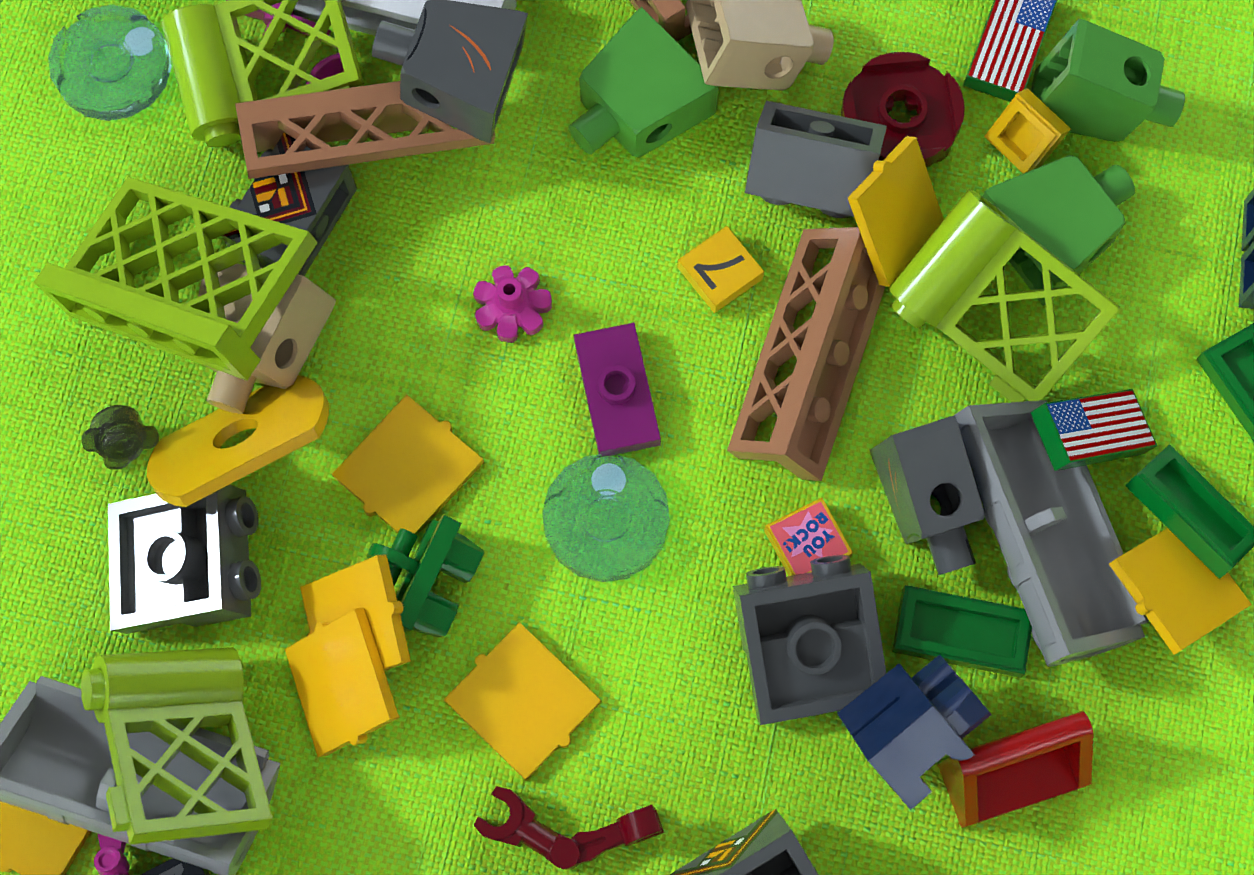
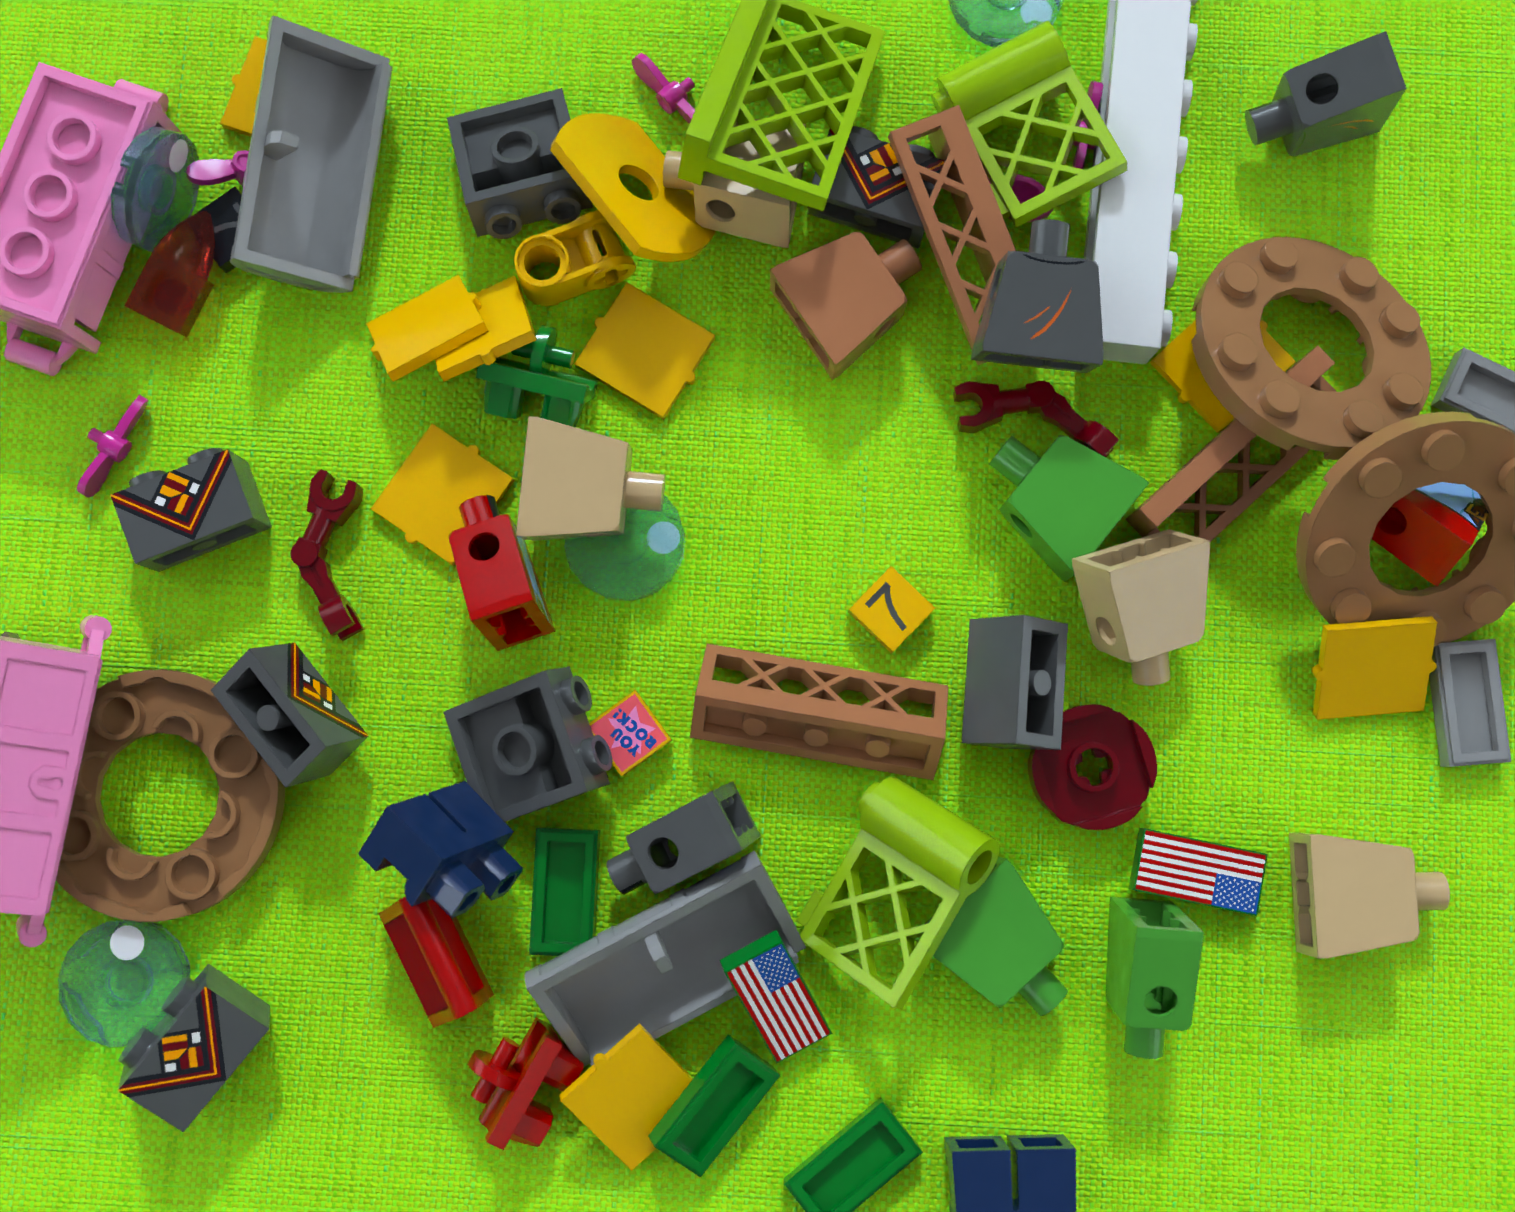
camera: 80 degrees right, 10 degrees up
clear smoke plate [81,405,159,470] -> none
lime piece [81,647,273,845] -> none
dark pink plant [473,265,552,343] -> none
magenta plate [573,323,661,458] -> none
yellow piece [848,136,944,287] -> none
yellow tile [984,88,1071,174] -> none
none -> red torso [449,495,555,651]
none -> red hips [468,1017,584,1150]
none -> yellow piece [514,210,637,307]
none -> tan torso [516,416,665,541]
none -> dark pink piece [632,53,695,124]
none -> nougat torso [770,232,922,380]
none -> dark red piece [953,381,1119,457]

